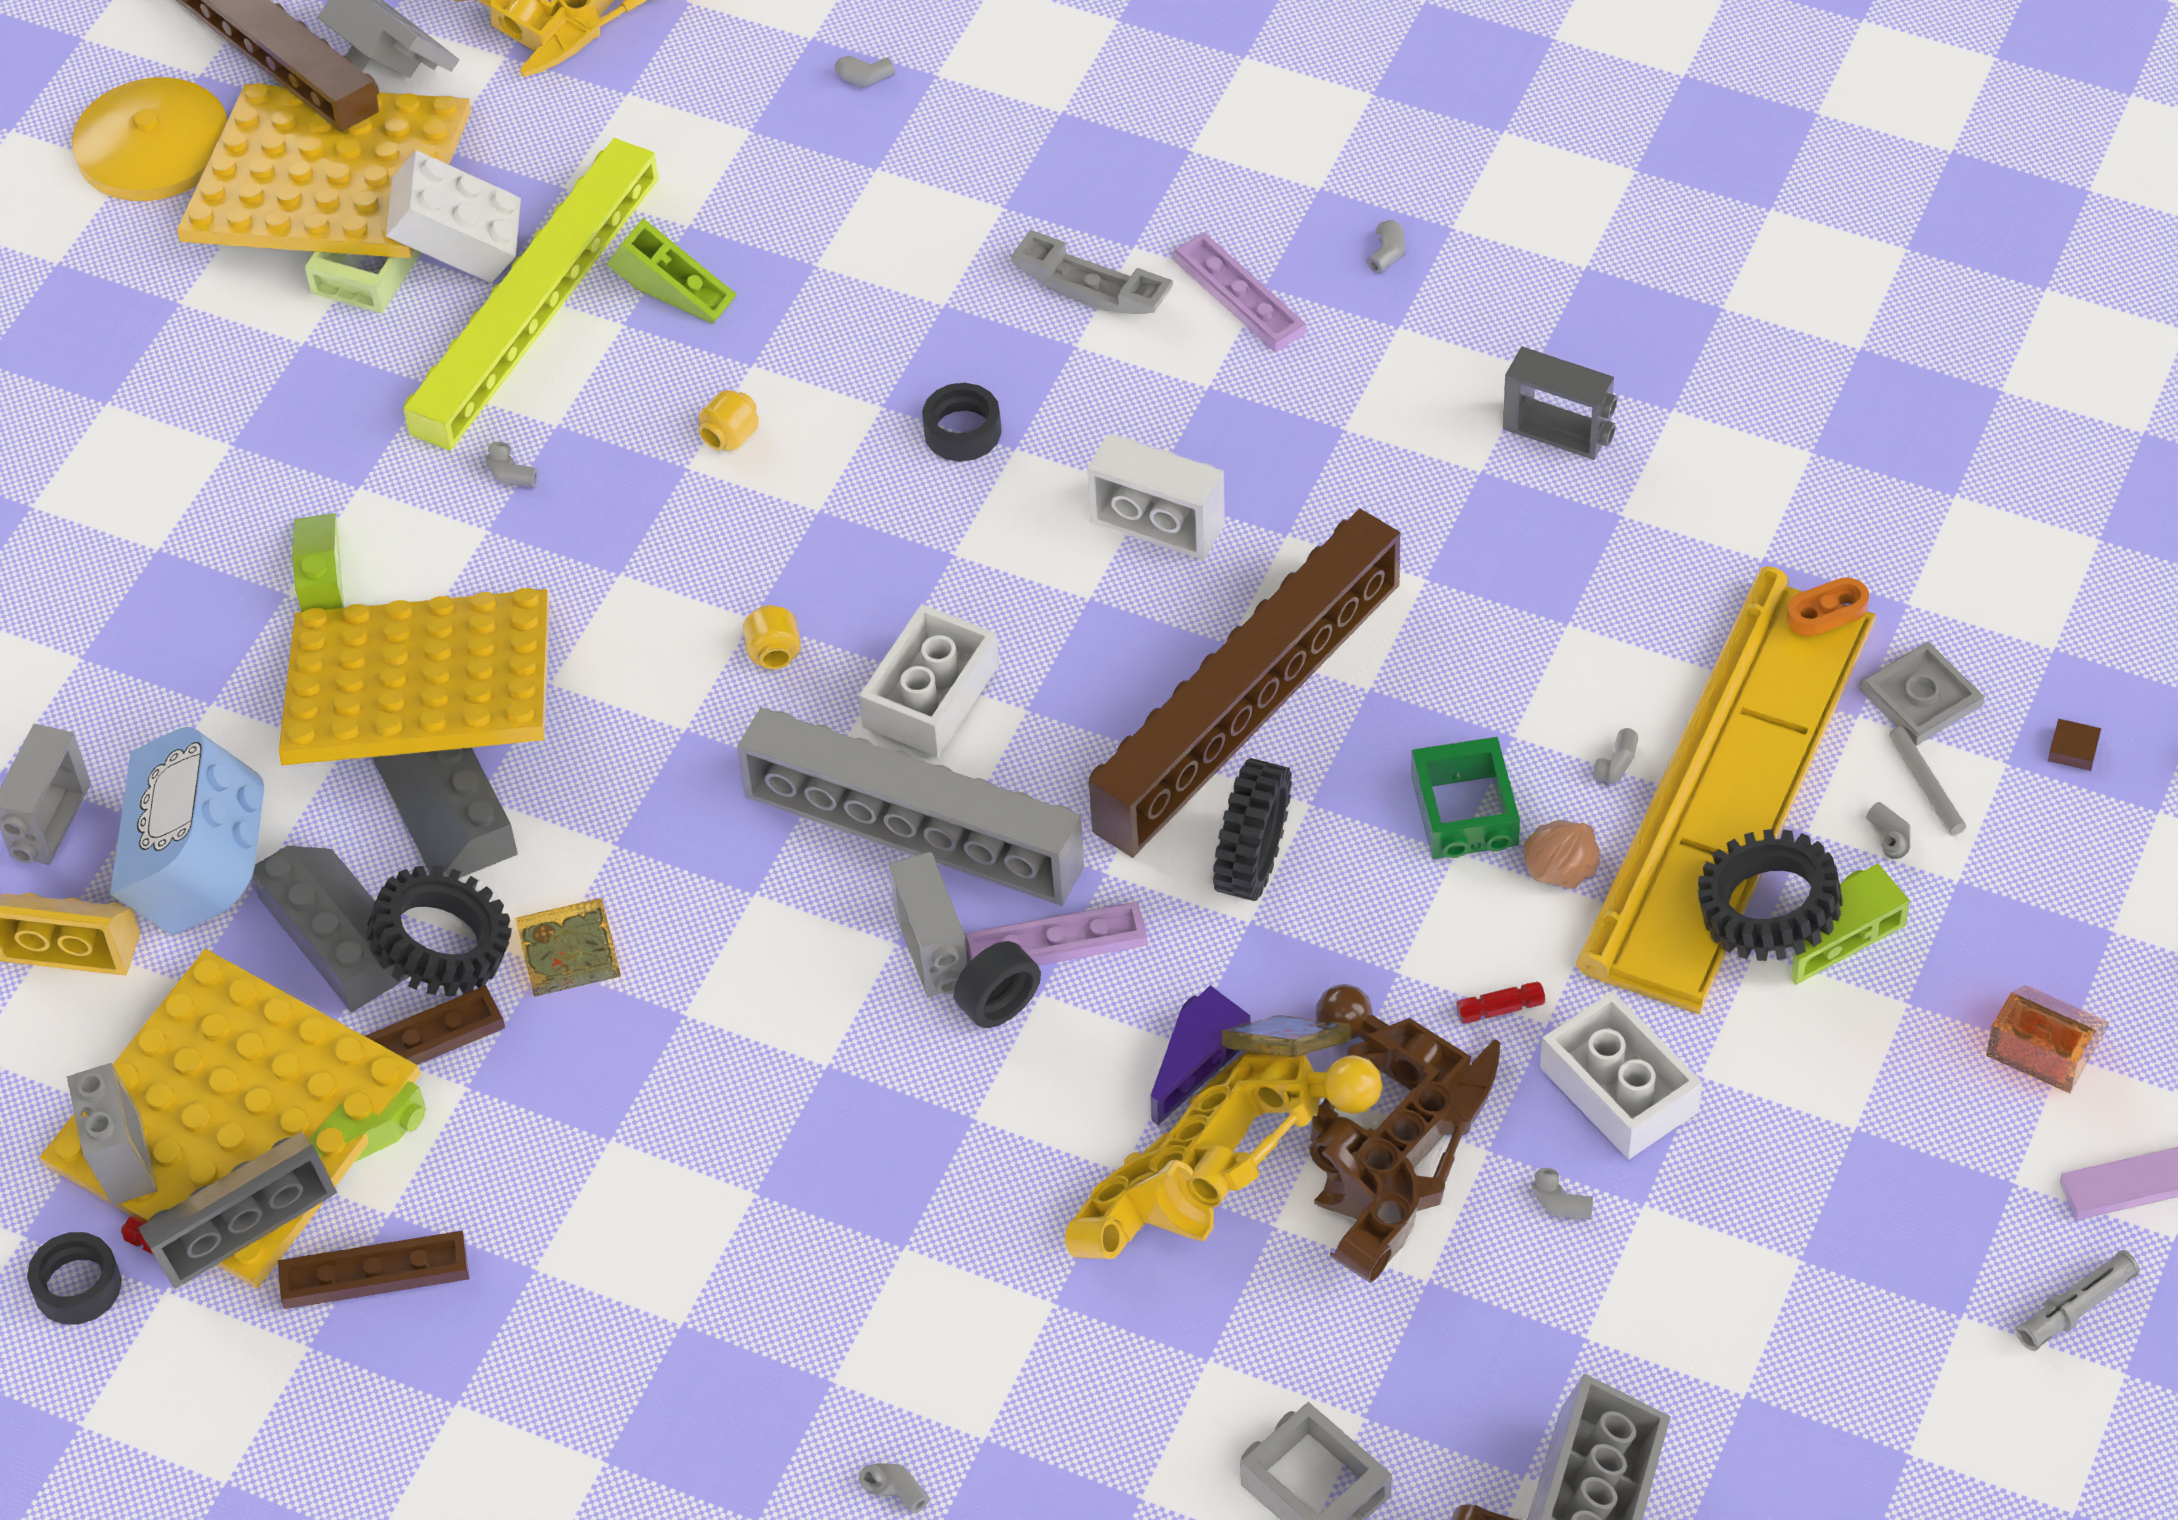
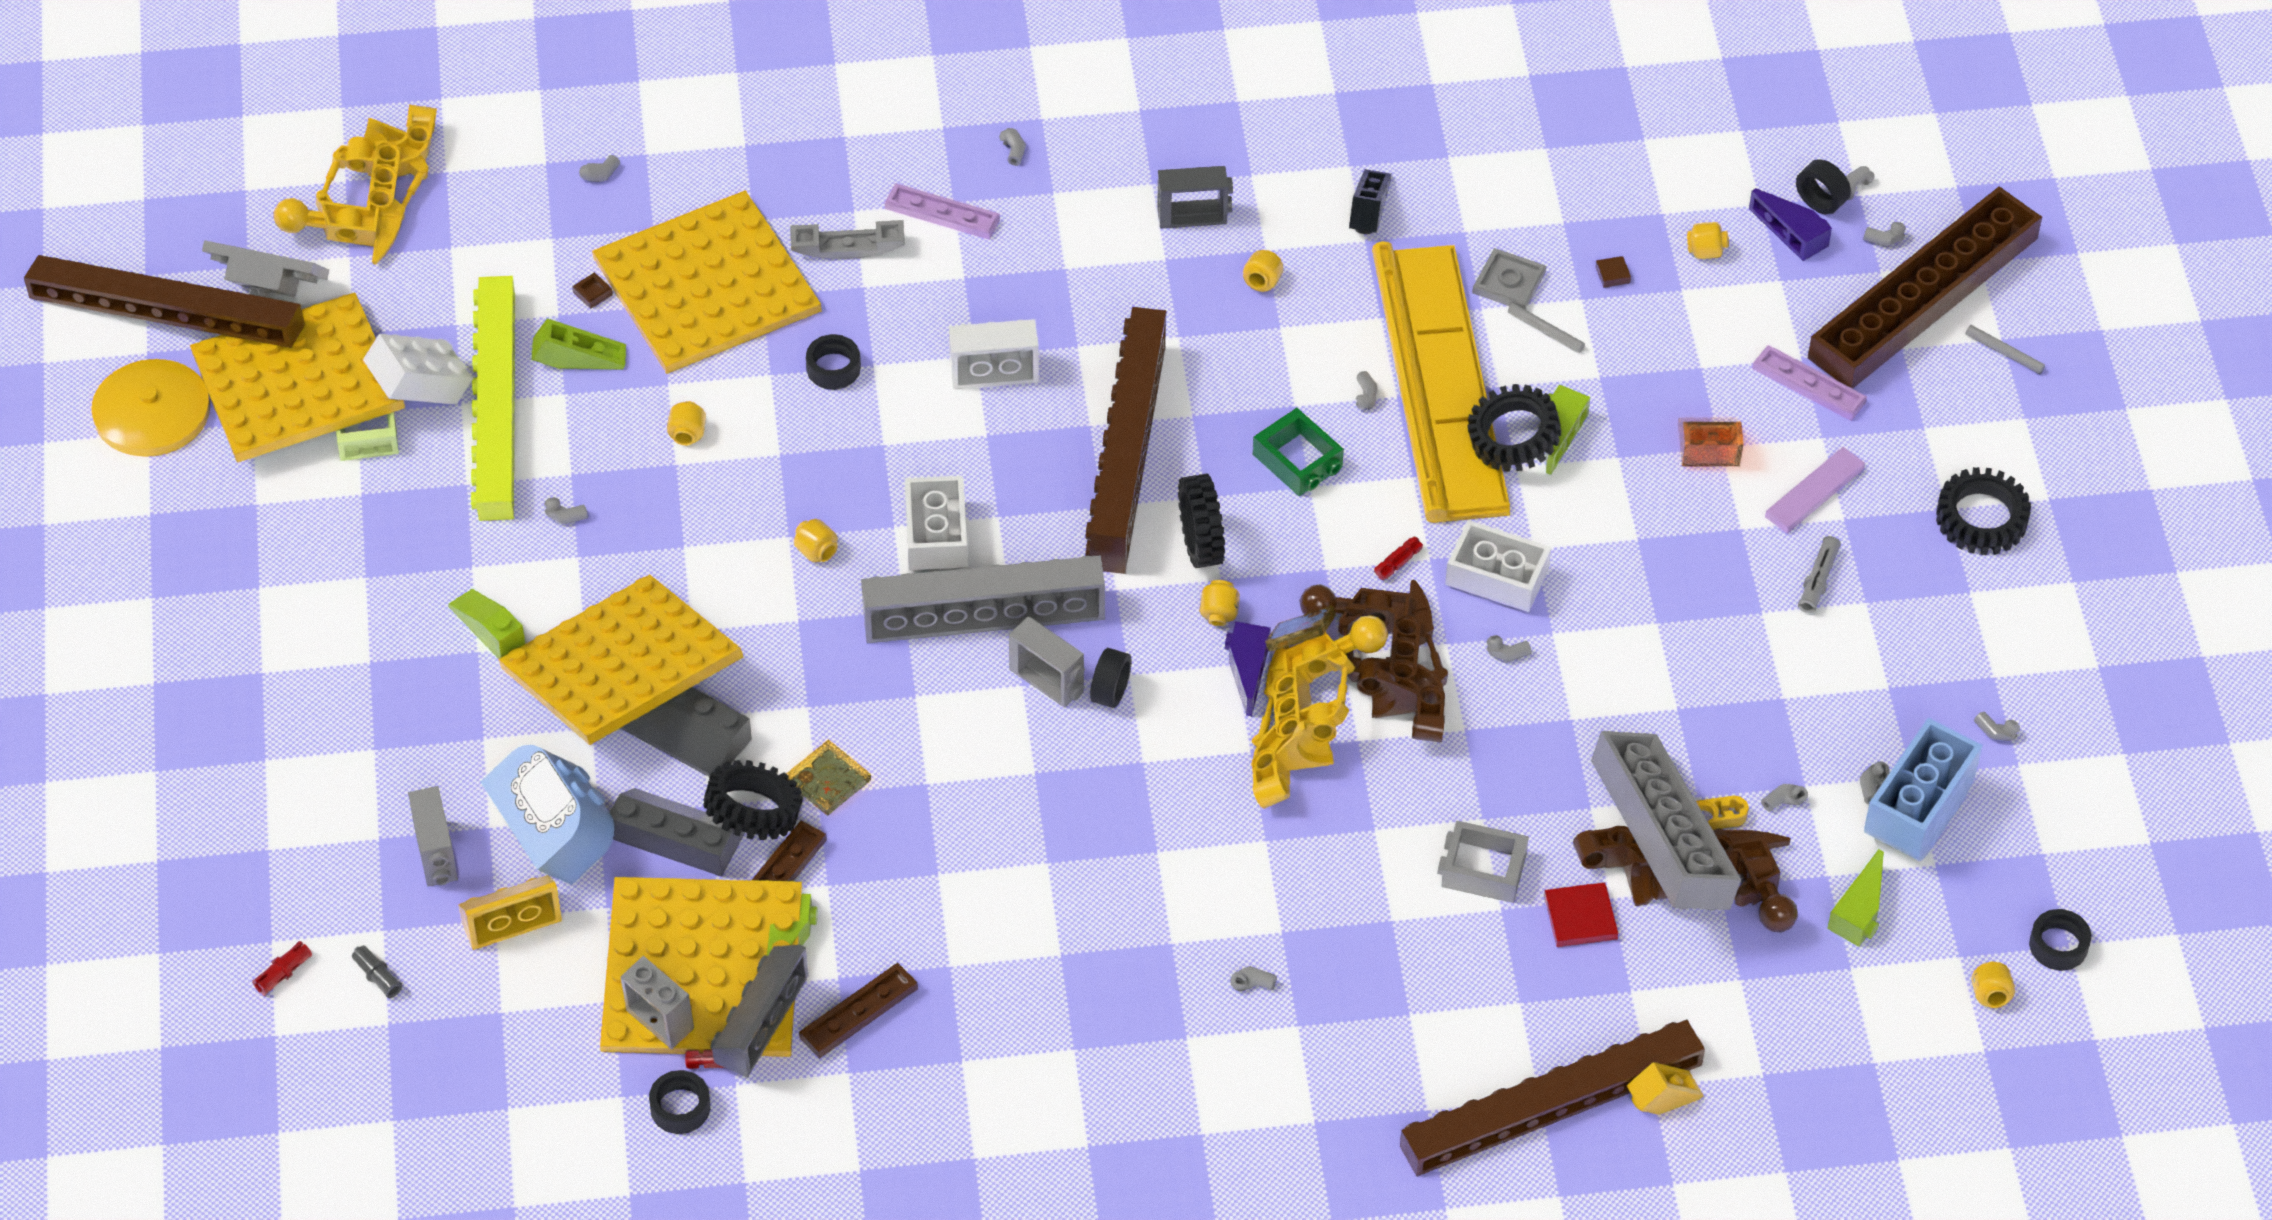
camera: 35 degrees left, 0 degrees up
lavender tile [964,901,1148,966] -> none
nougat hair [1523,820,1600,889] -> none
orange plate [1787,577,1869,636] -> none
light grey arm [1866,802,1911,859] -> none
none -> reddish brown tile [572,272,613,309]
none -> yellow plate [592,190,822,374]
none -> yellow head [1199,580,1240,627]
none -> yellow head [1243,249,1284,292]
none -> black slope [1349,169,1392,234]

